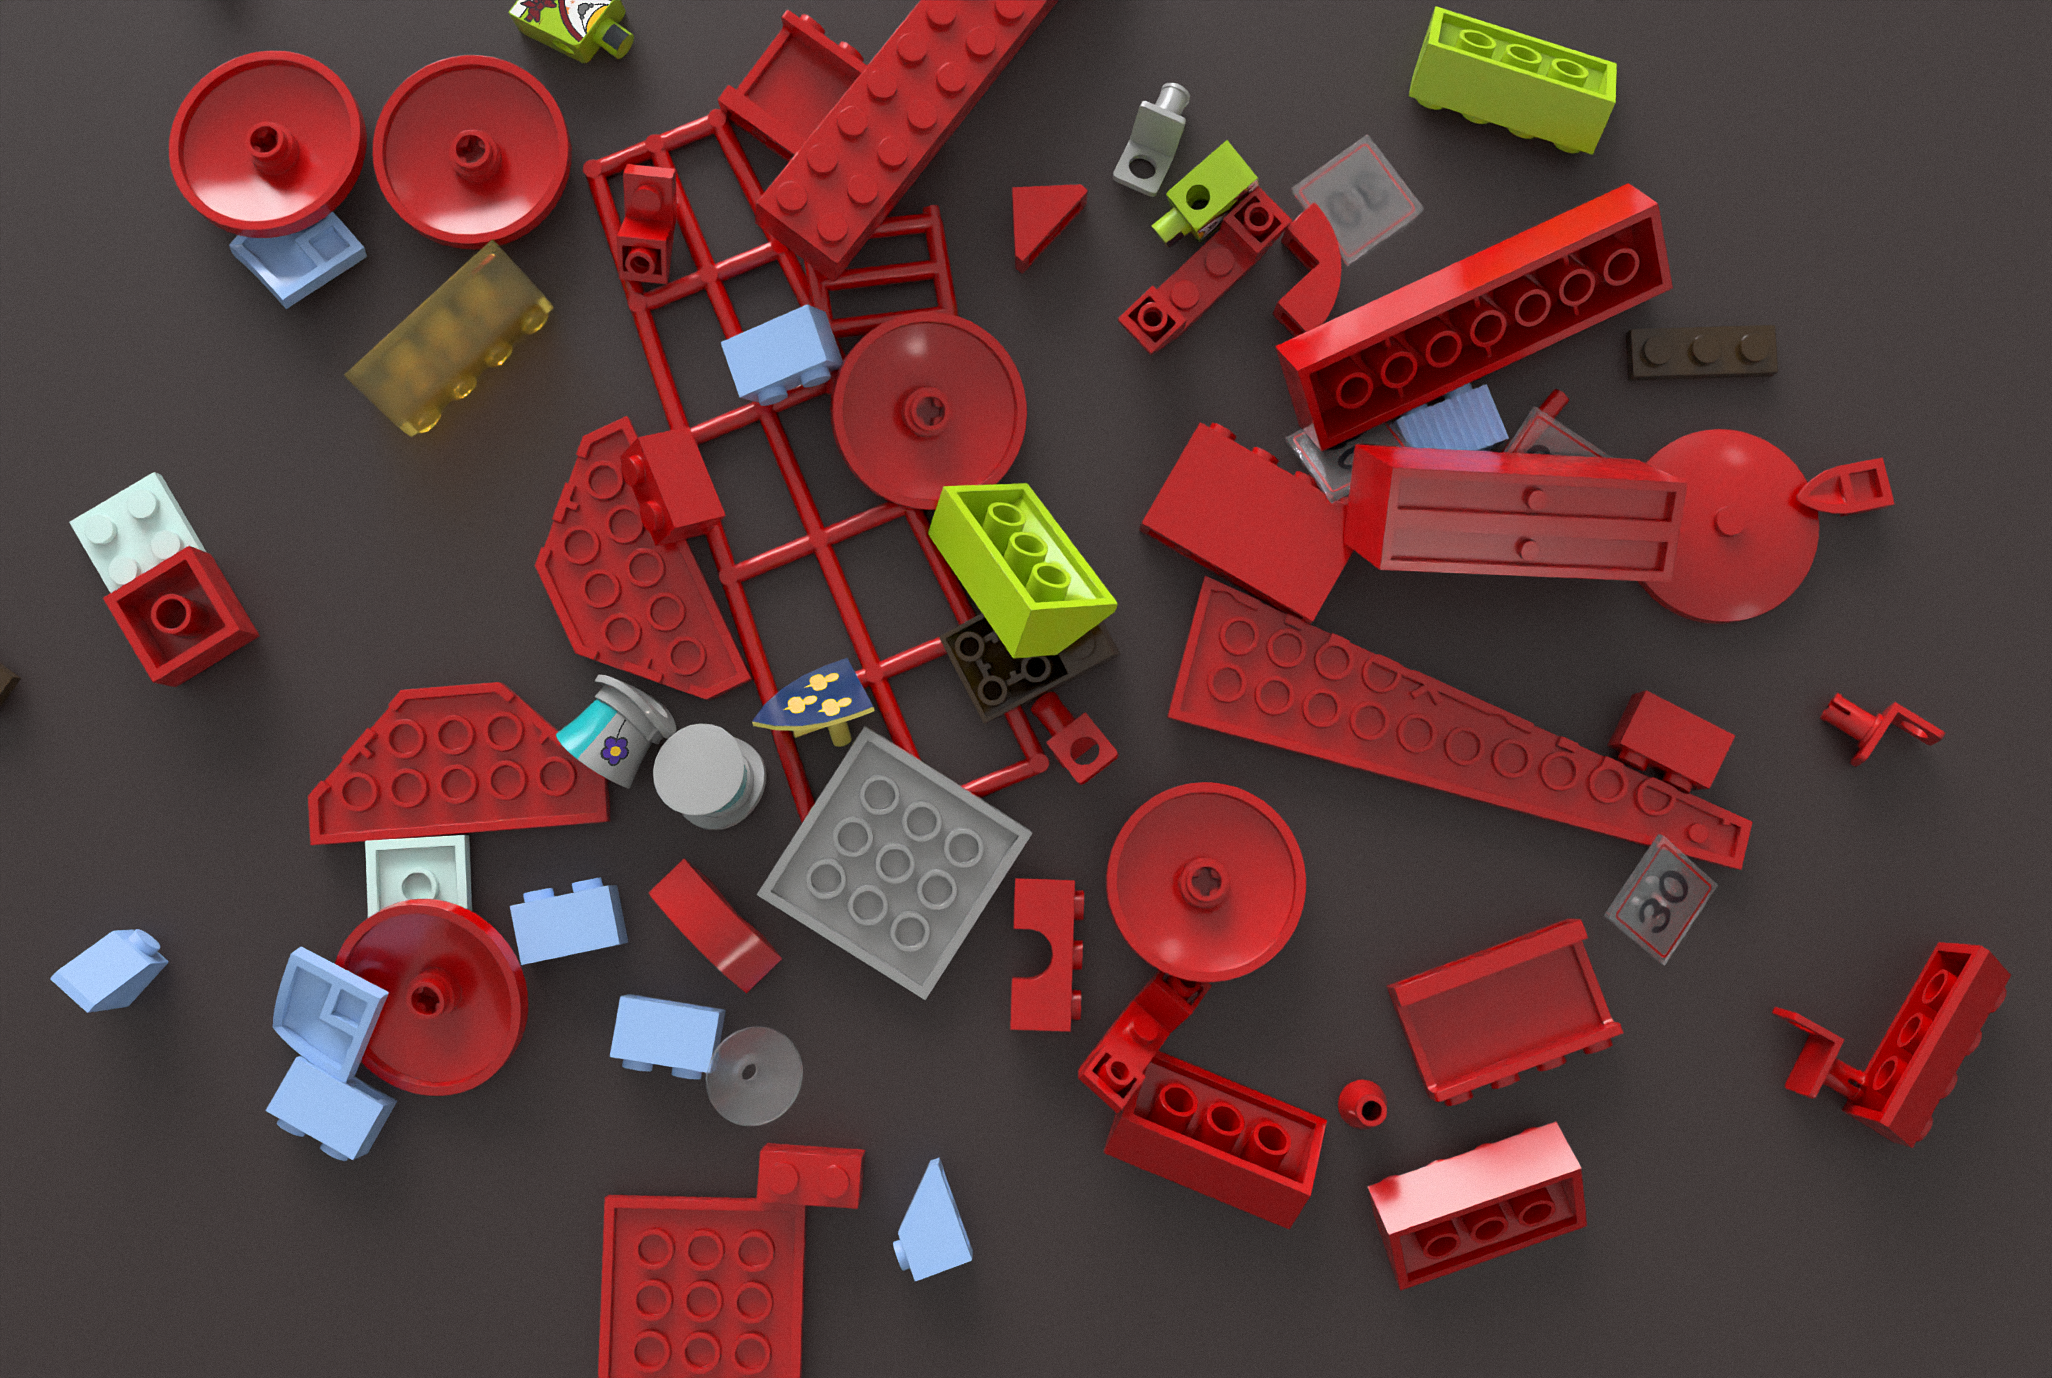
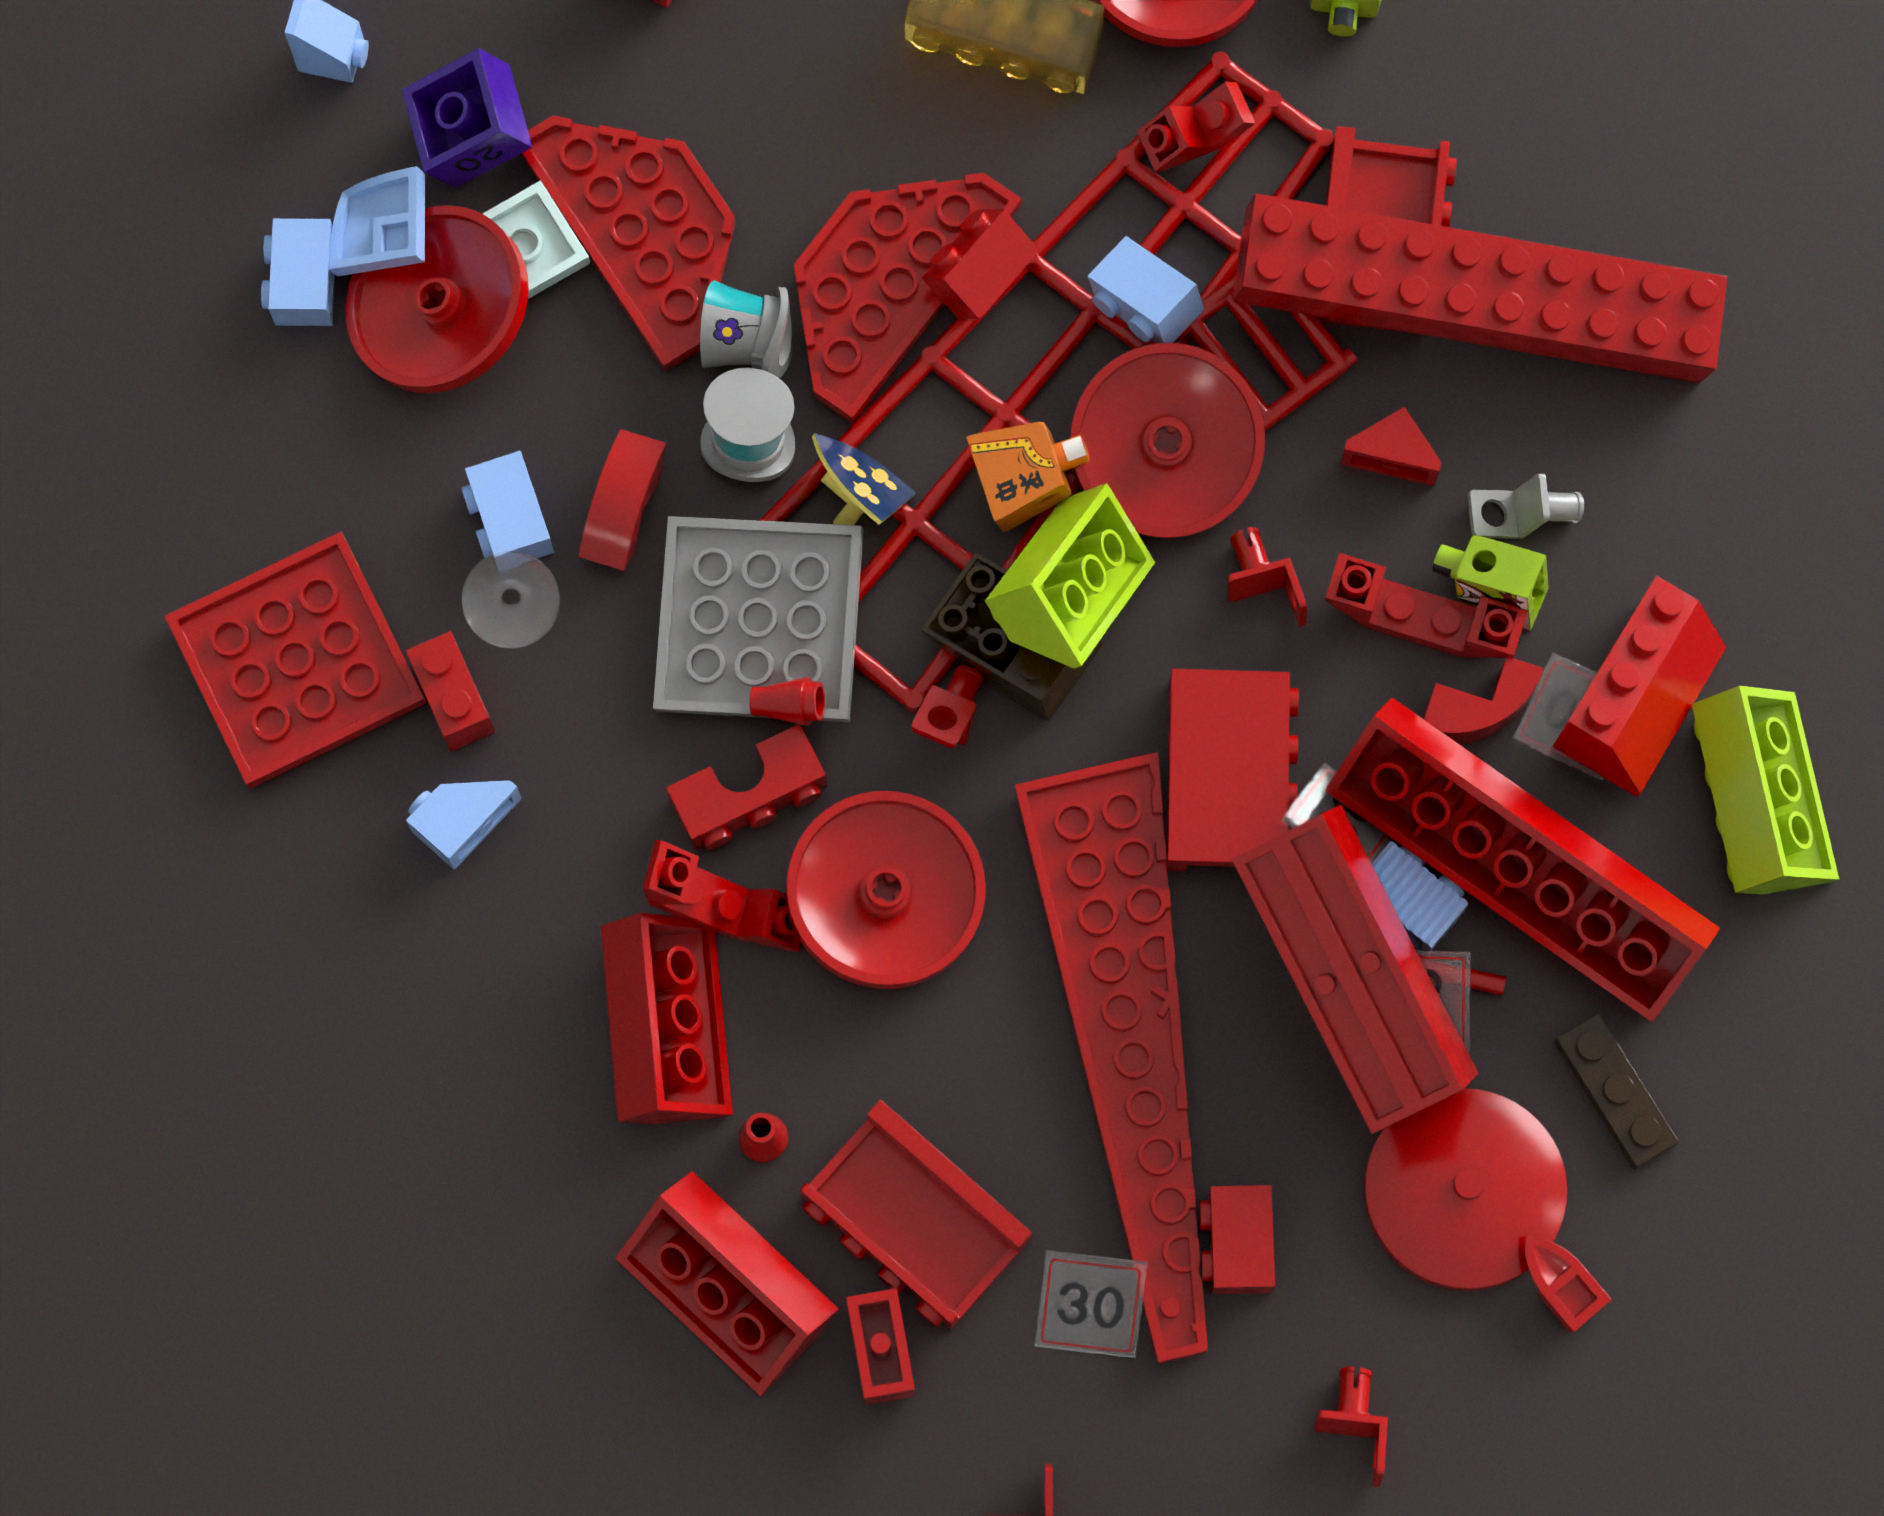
camera: 65 degrees right, 10 degrees down
light blue brick [510,877,628,965] -> none
none -> dark purple brick [401,48,532,188]
none -> red cone [749,677,825,726]
none -> red brick [846,1288,915,1405]
none -> orange torso [966,422,1090,533]
none -> red bracket [1227,527,1307,627]
none -> red slope [1552,575,1726,798]

